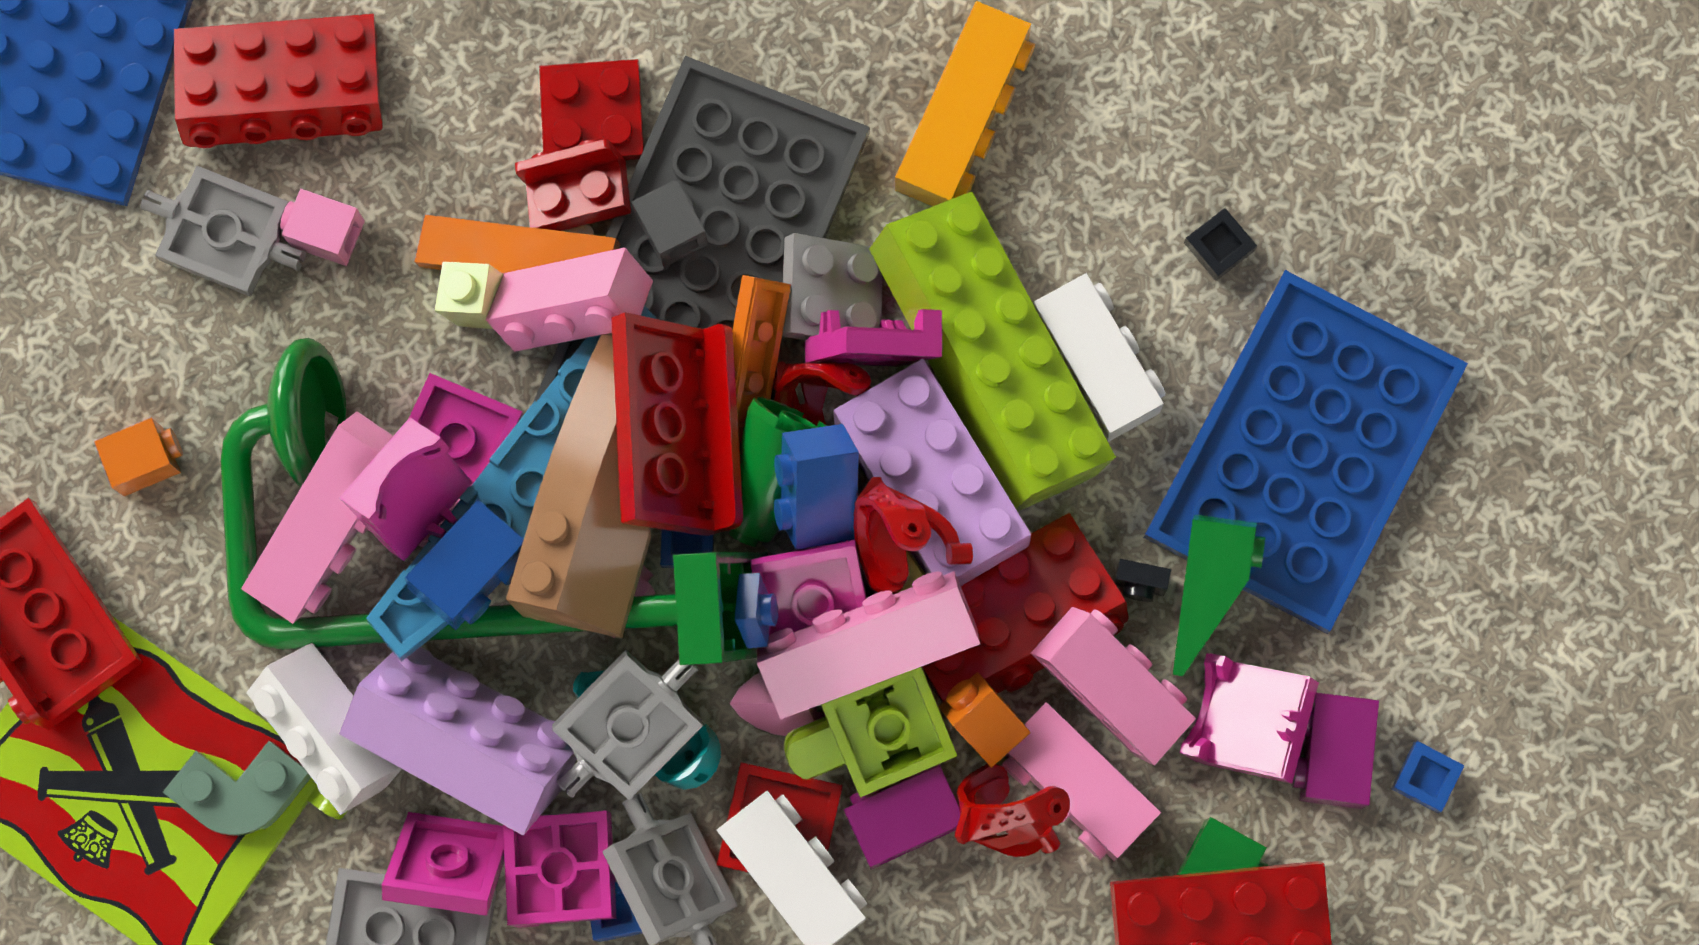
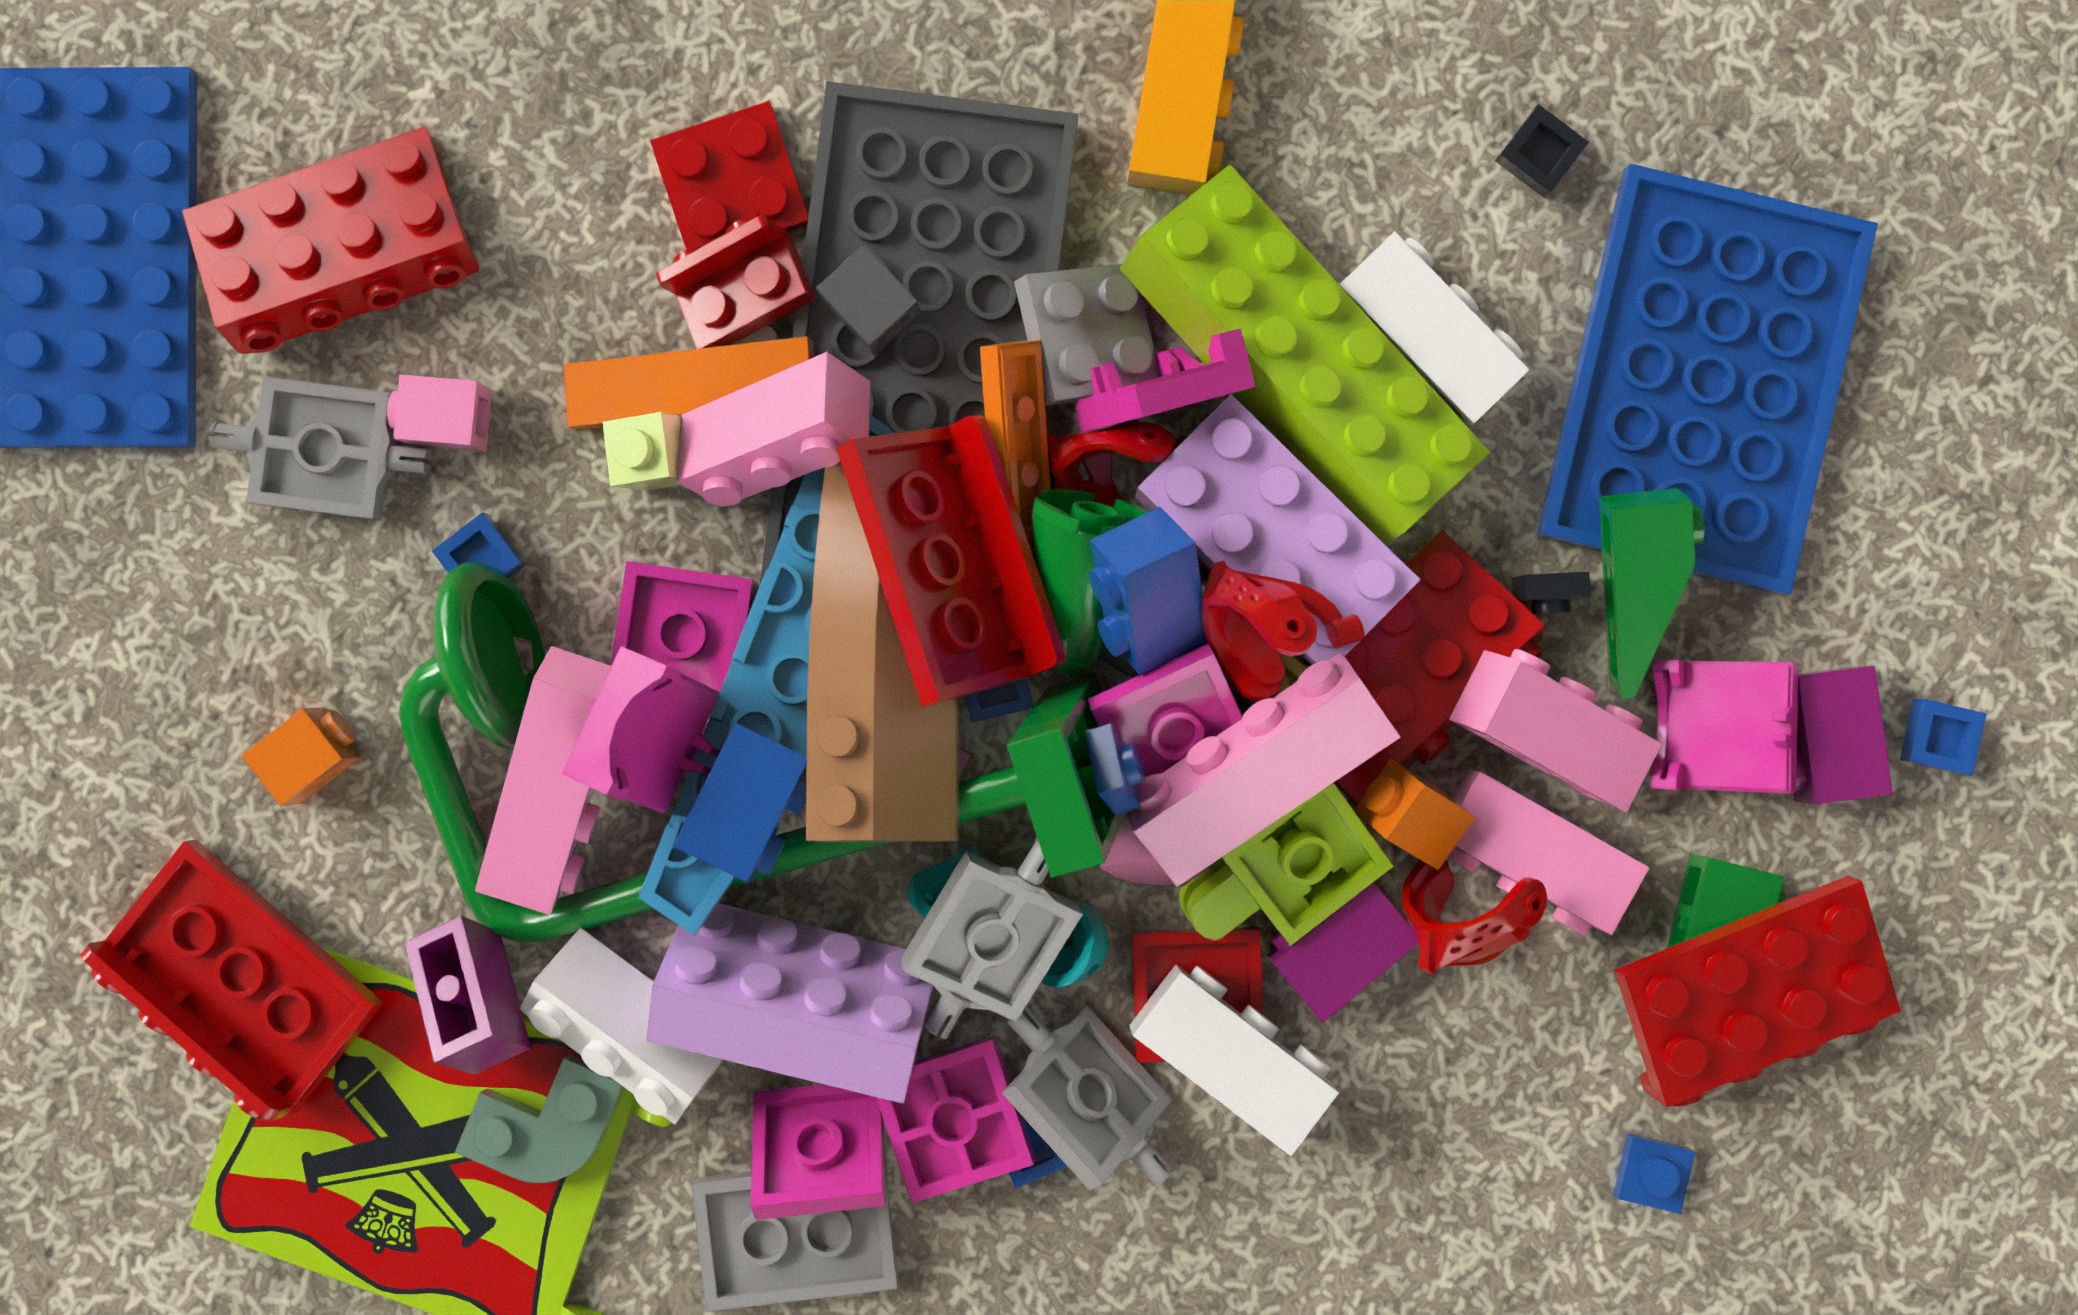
camera: 15 degrees left, 10 degrees up
none -> magenta brick [404,916,532,1075]
none -> blue plate [432,512,527,578]

